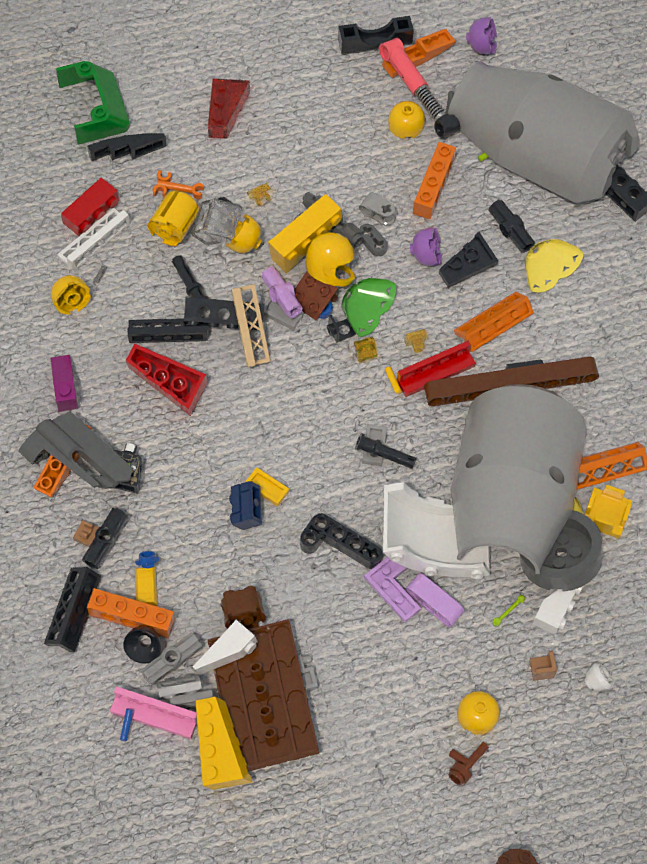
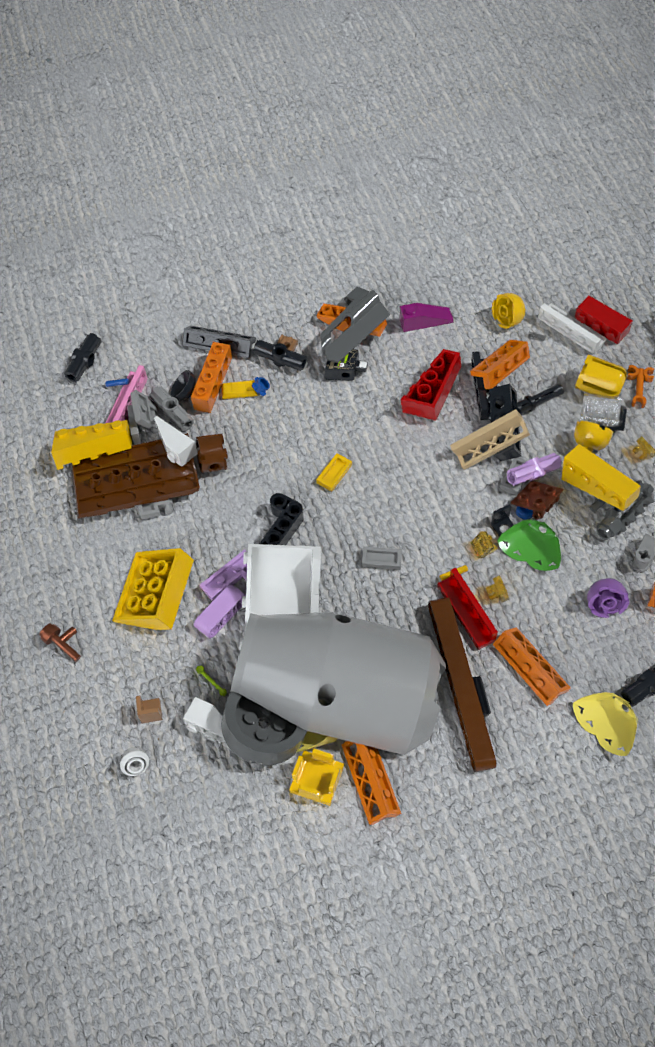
camera: 95 degrees right, 5 degrees down
dark blue brick [229,481,262,530] -> none
yellow piece [305,232,355,287] -> none
black pin [355,433,416,469] -> none
dark grey beam [359,224,388,256] -> none
black wing [439,232,498,288] -> none
yellow cylinder [457,691,500,735] -> none
none -> black piece [64,333,102,383]
none -> yellow slope [112,548,194,630]
none -> orange fence [470,340,530,389]

